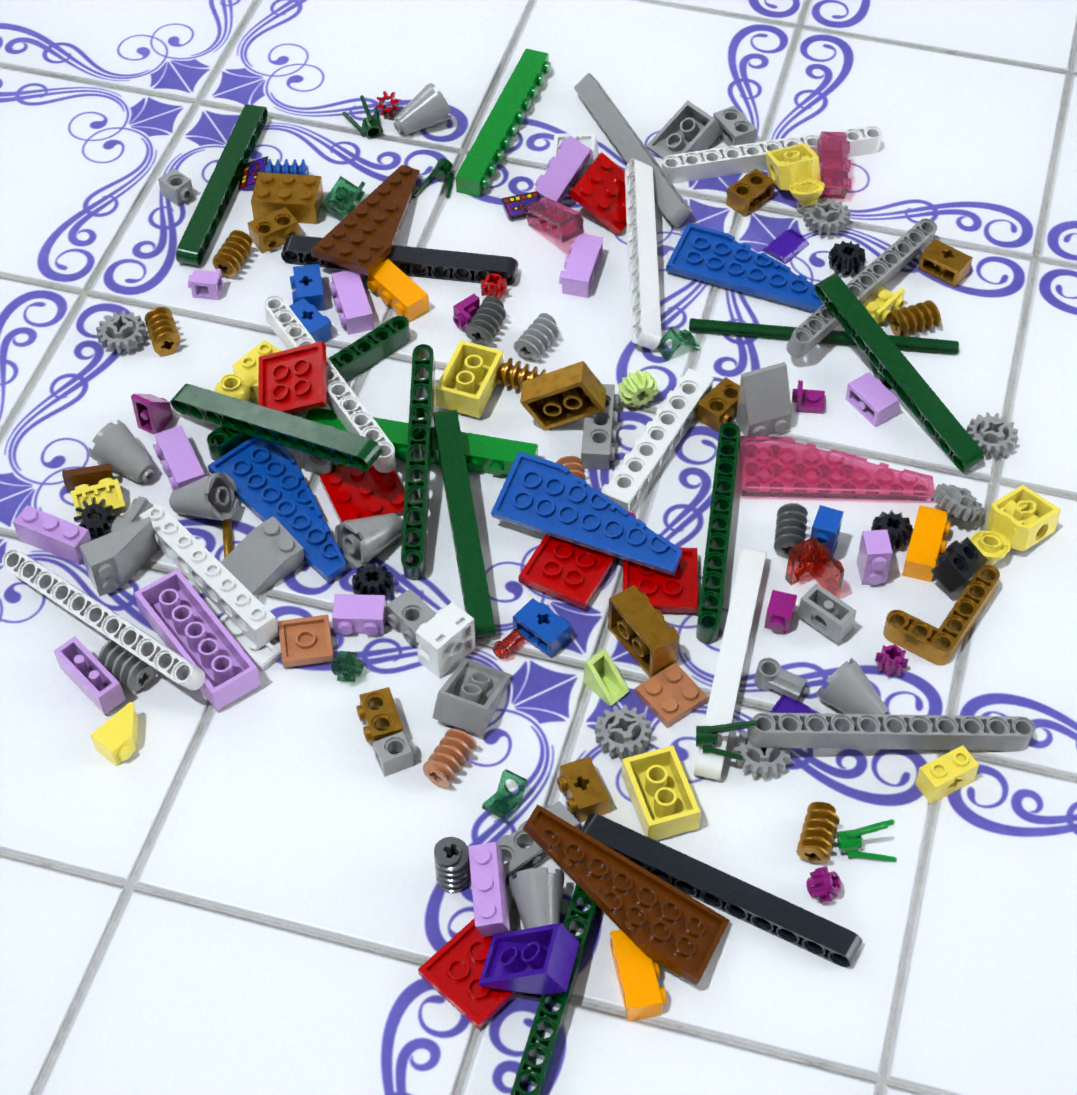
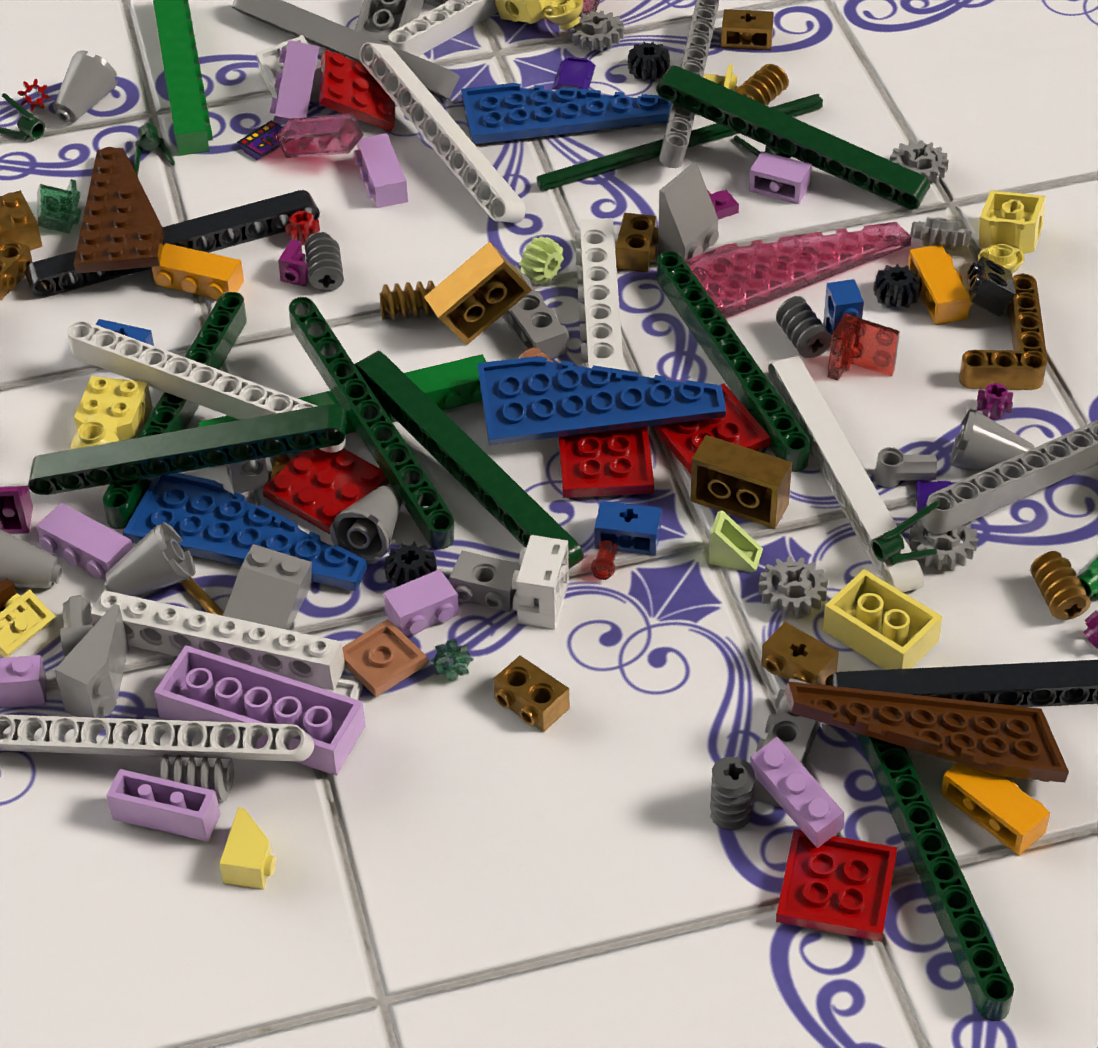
camera: 30 degrees left, 5 degrees down
black gear [74,497,116,539] -> none
red plate [258,341,327,415] -> none
blue brick [290,264,326,311] -> none
lavender brick [329,270,374,335] -> none
light grey brick [373,731,416,777] -> none
nougat piece [423,729,477,788] -> none
light grey slope [433,658,512,736] -> none
light yellow brick [435,340,504,418] -> none
dark purple slope [479,923,580,995] -> none
clear green bracket [482,769,527,819] -> none
light grey cone [509,867,565,929] -> none
light grey piece [514,313,560,361] -> none
nougat plate [635,662,708,728] -> none
clear green bracket [657,327,701,360] -> none
pearl gold brick [726,169,775,217] -> none
magenta brick [764,590,797,634] -> none
light grey brick [798,584,857,644] -> none
lavender brick [857,530,893,585] -> none

